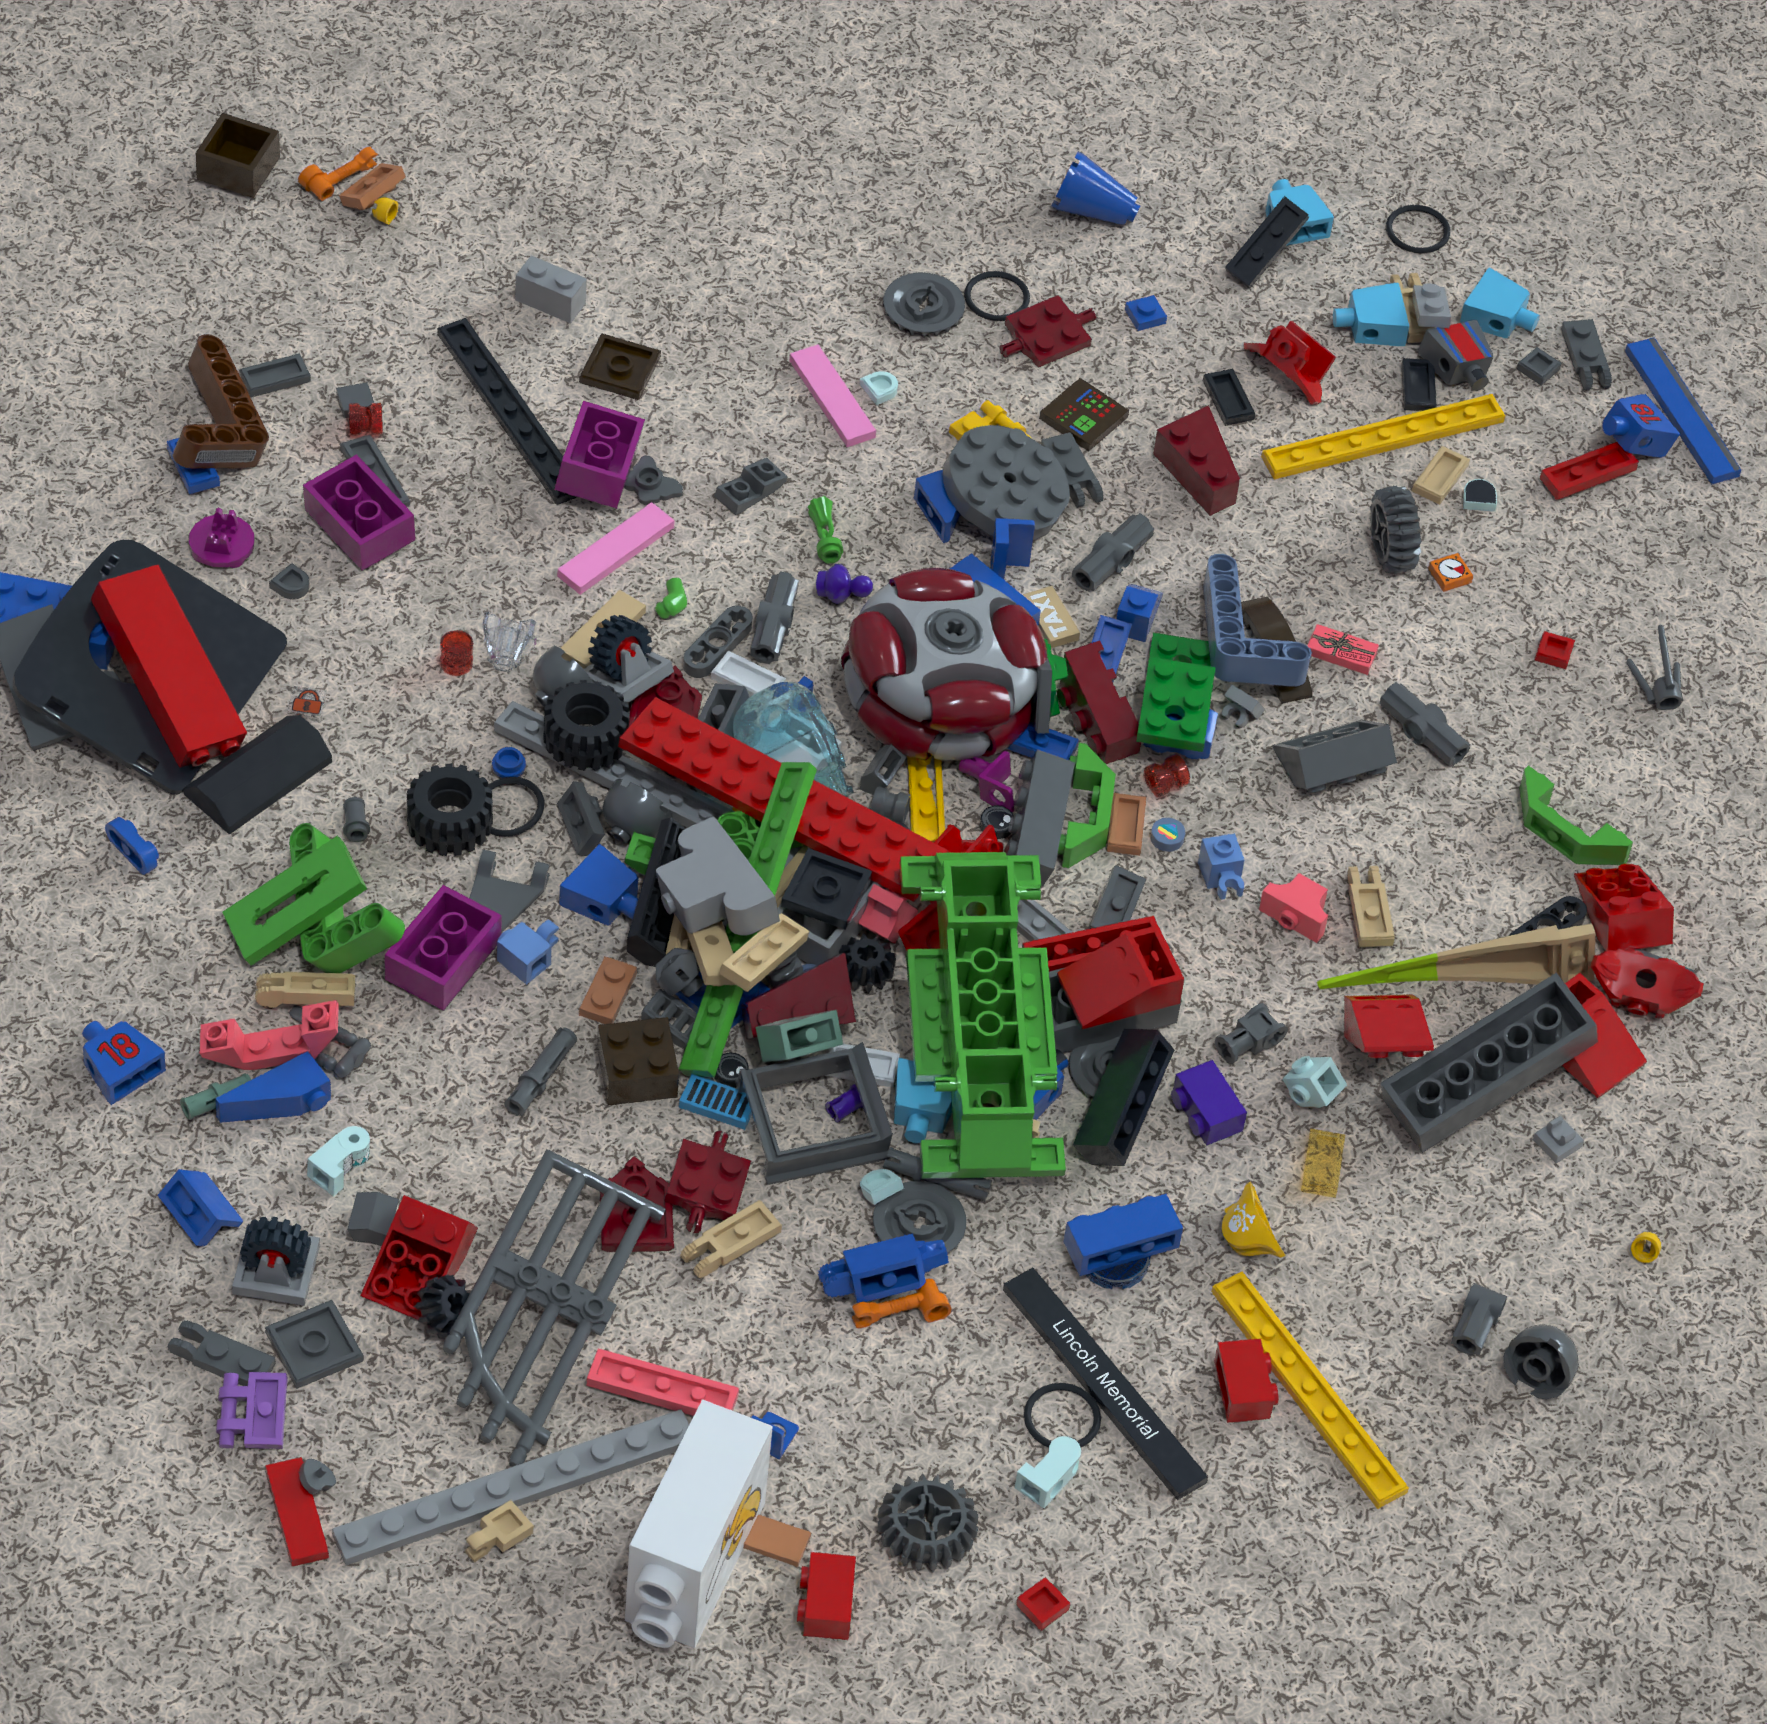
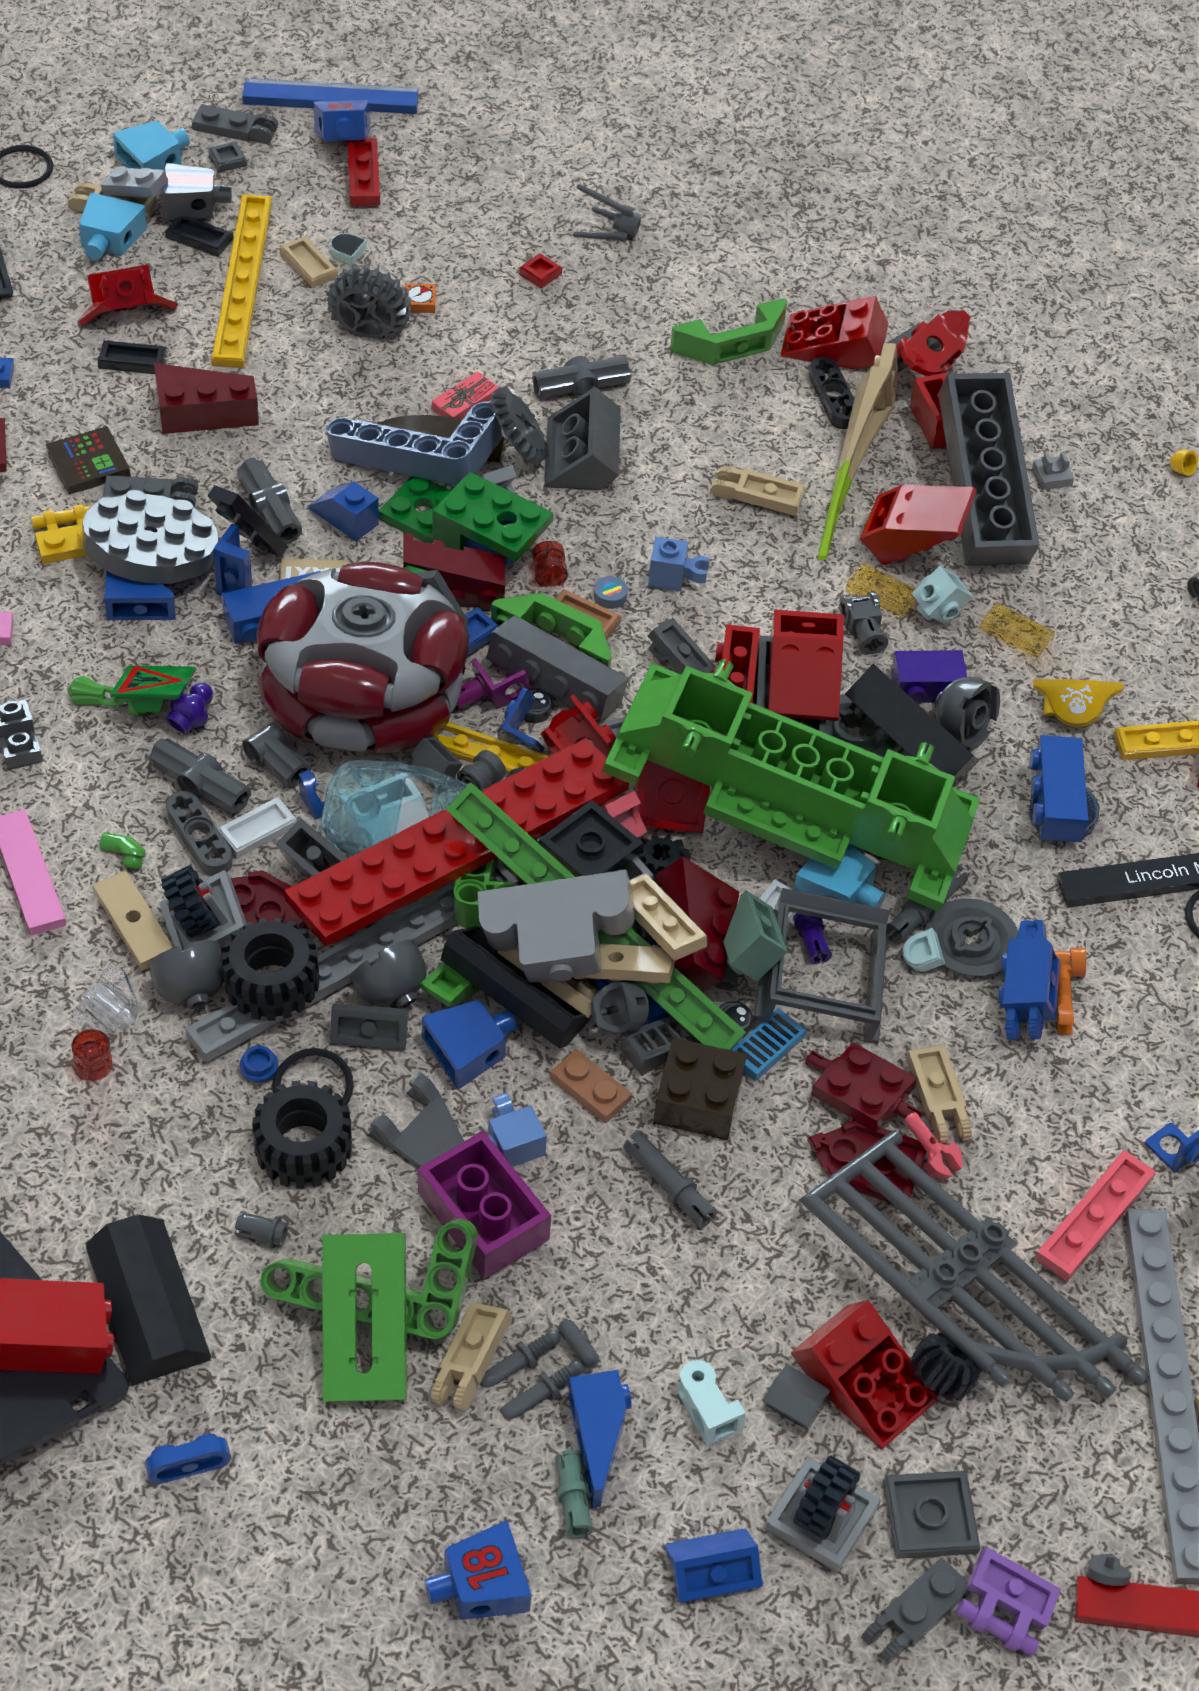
camera: 65 degrees left, 0 degrees up
coral slope [199,1000,339,1070] -> none
tile [287,686,327,723] -> none
blue plate [1091,615,1132,682] -> none
coral brick [1259,873,1328,943] -> none
none -> green piece [110,665,197,712]
none -> black plate [208,485,288,557]
none -> dark grey piece [242,722,311,788]
none -> dark grey gear [491,387,547,464]
none -> blue bracket [501,687,545,753]
none -> clear yellow tile [846,563,917,618]
none -> coral bar [904,1112,963,1181]
none -> dark grey cylinder [935,676,1001,748]

